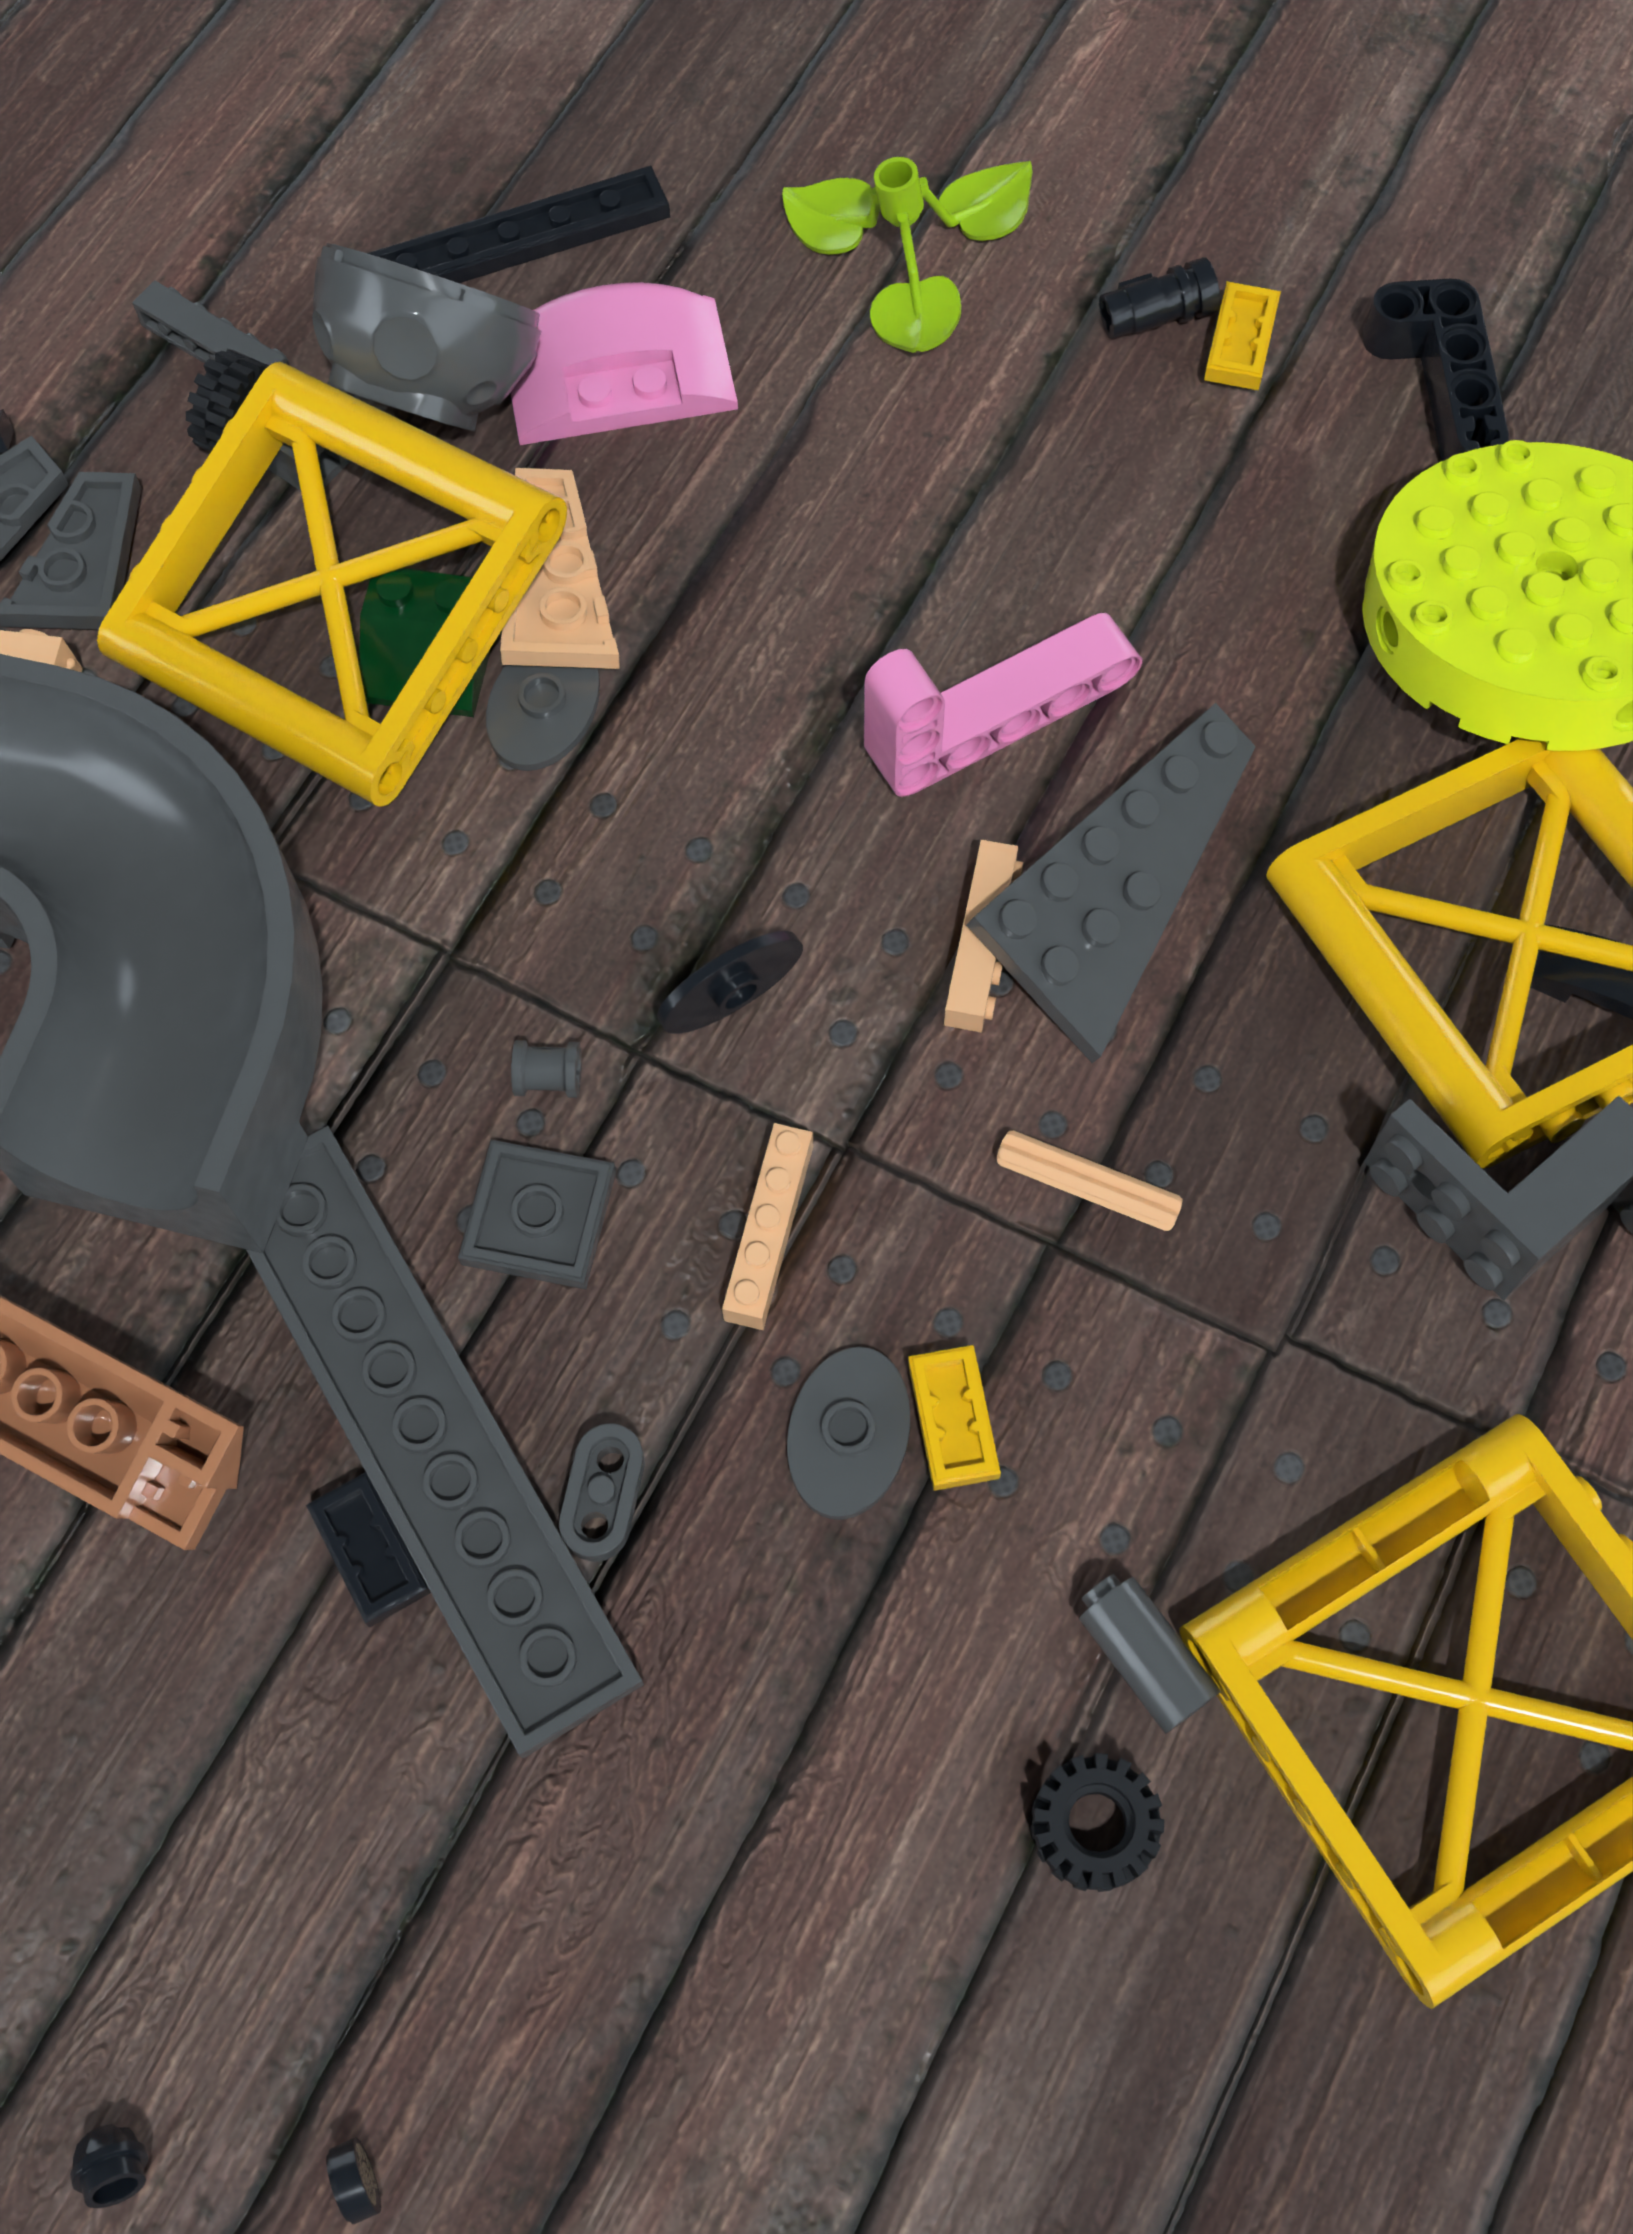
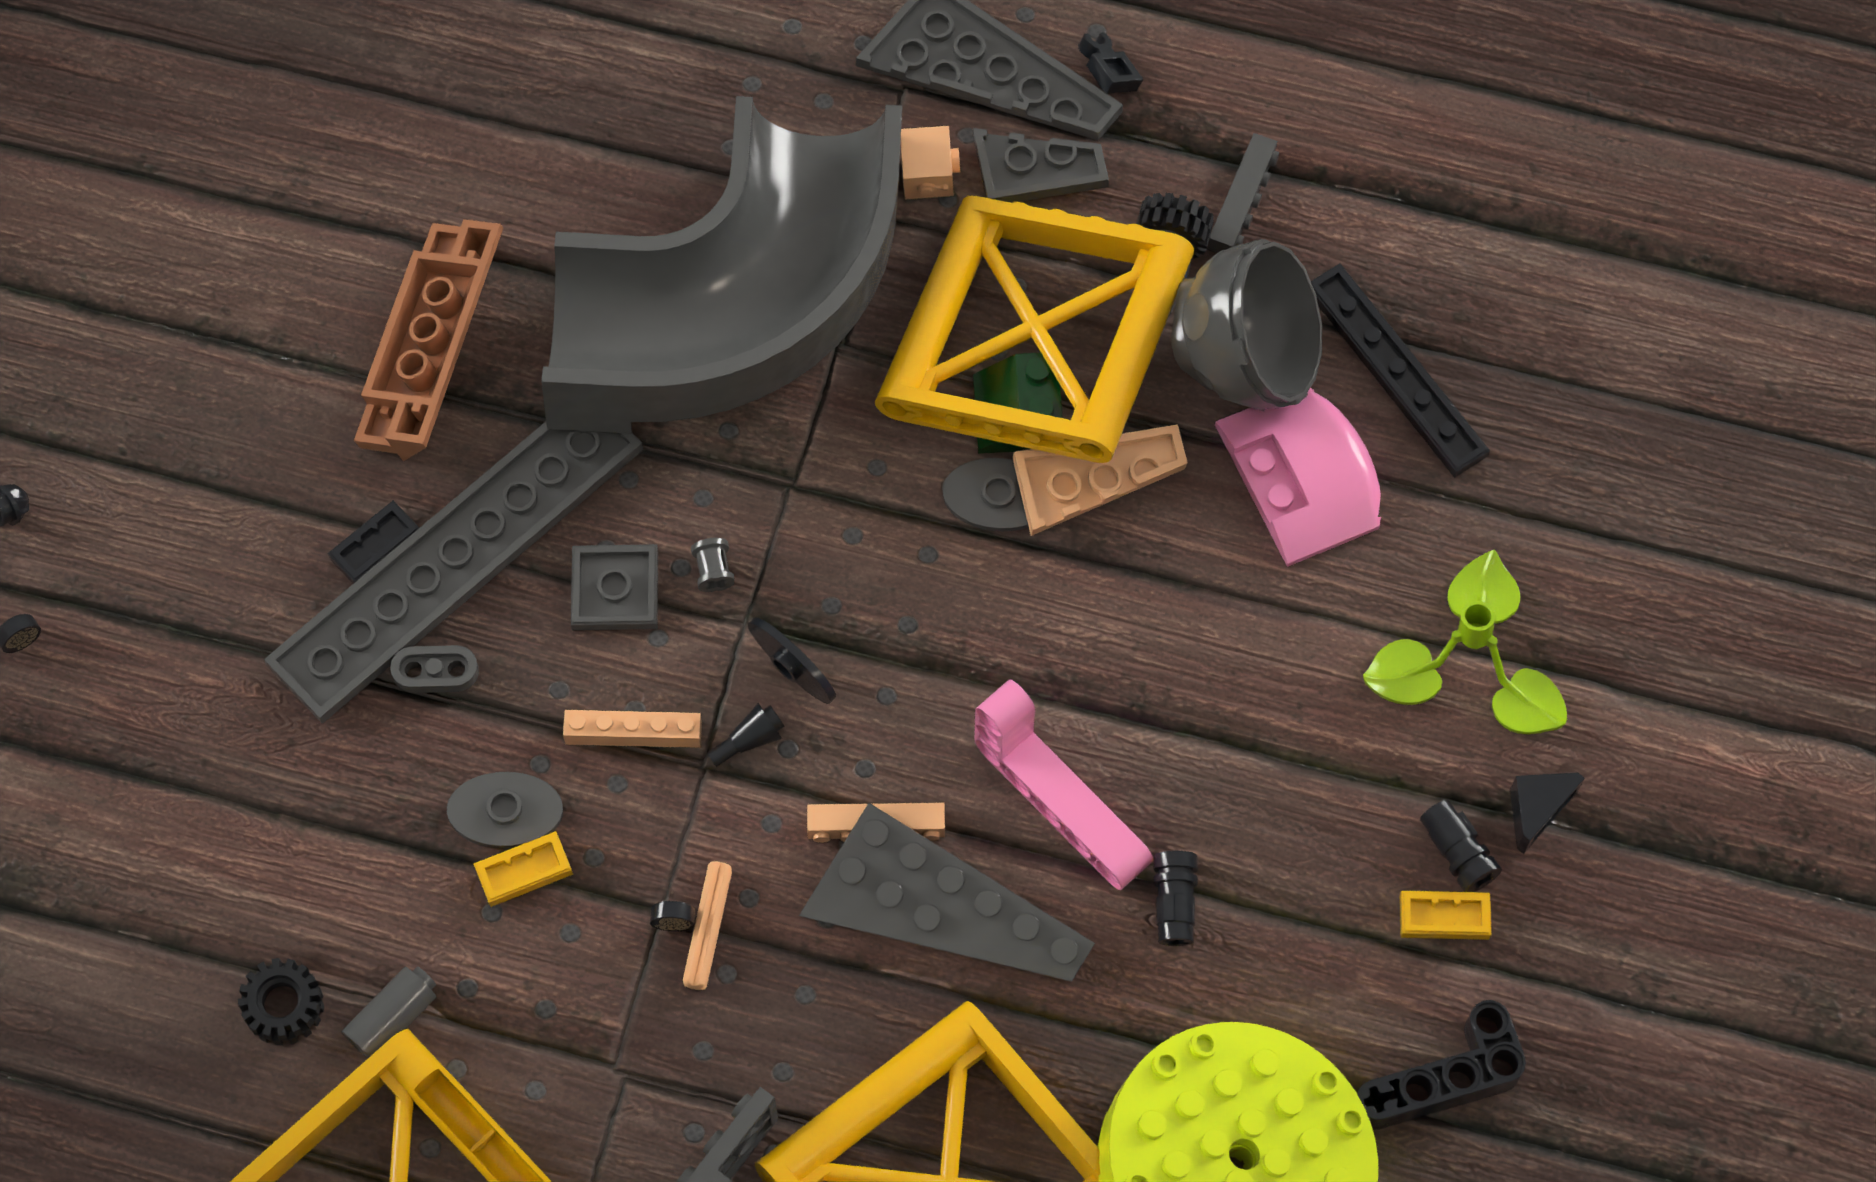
camera: 75 degrees right, 0 degrees up
none -> black tile [650,901,695,932]
none -> black cone [707,703,785,767]
none -> black axle [1154,851,1198,946]
none -> black slope [1510,772,1585,854]

